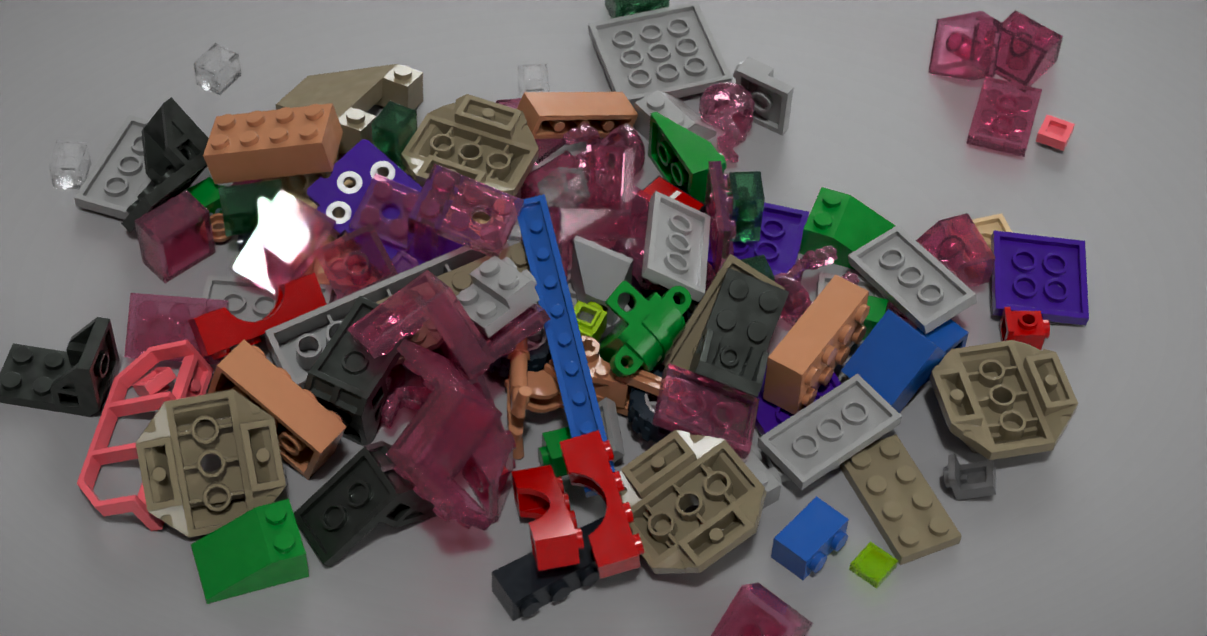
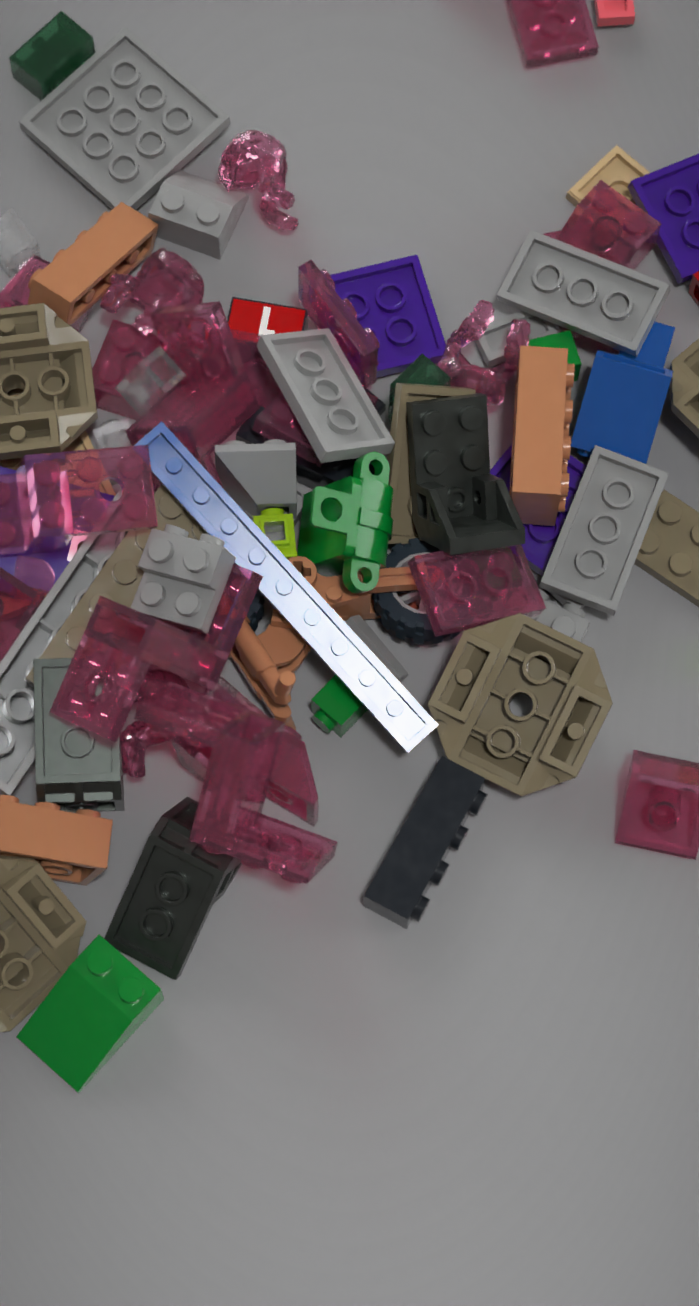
camera: 30 degrees left, 20 degrees up
red arch [511,465,584,571] -> none
red arch [559,430,644,579] -> none
green slope [648,112,727,209] -> none
clear green brick [725,171,765,242] -> none
light grey plate [731,56,794,136] -> none
blue brick [771,496,849,580] -> none
green slope [800,187,895,270] -> none

